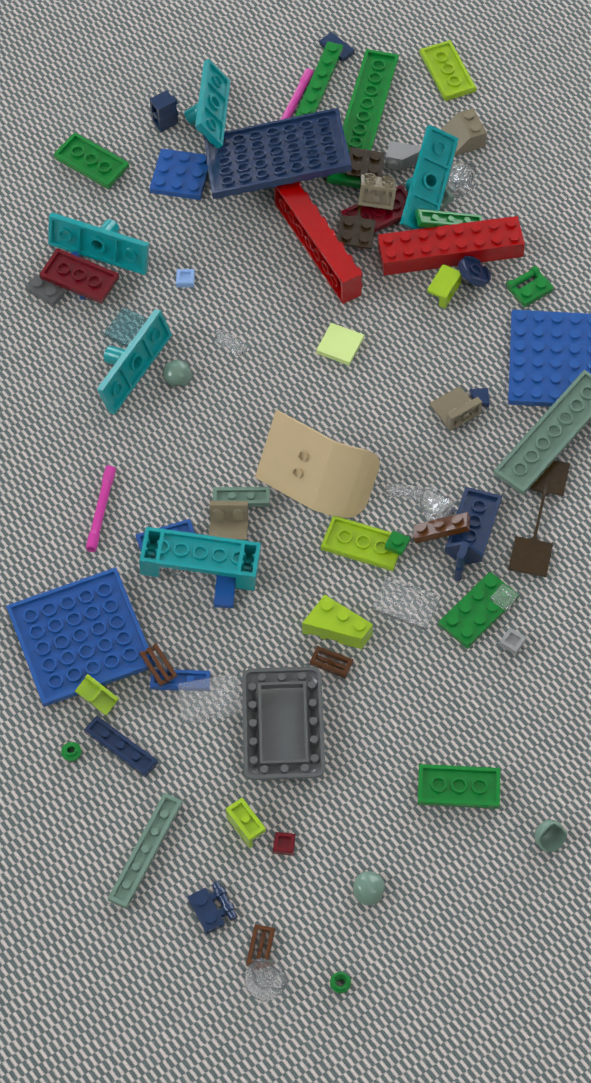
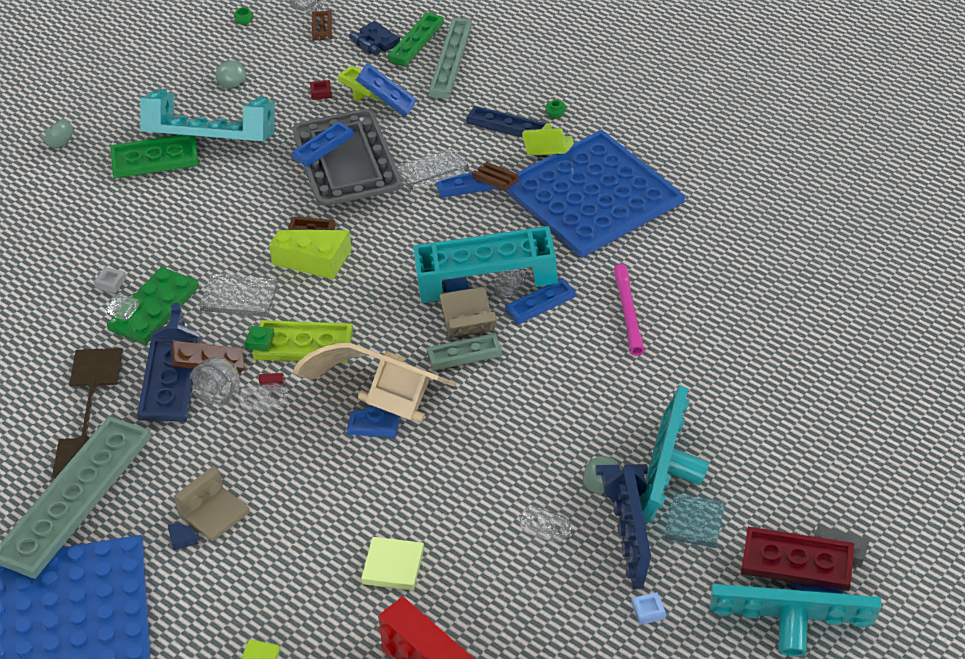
camera: 165 degrees right, 15 degrees down
none -> teal plate [140,89,275,141]
none -> dark red tile [259,373,286,388]
none -> blue tile [292,121,354,167]
none -> blue tile [355,63,417,117]
none -> green plate [388,12,444,67]
none -> dark blue hinge [595,464,651,589]

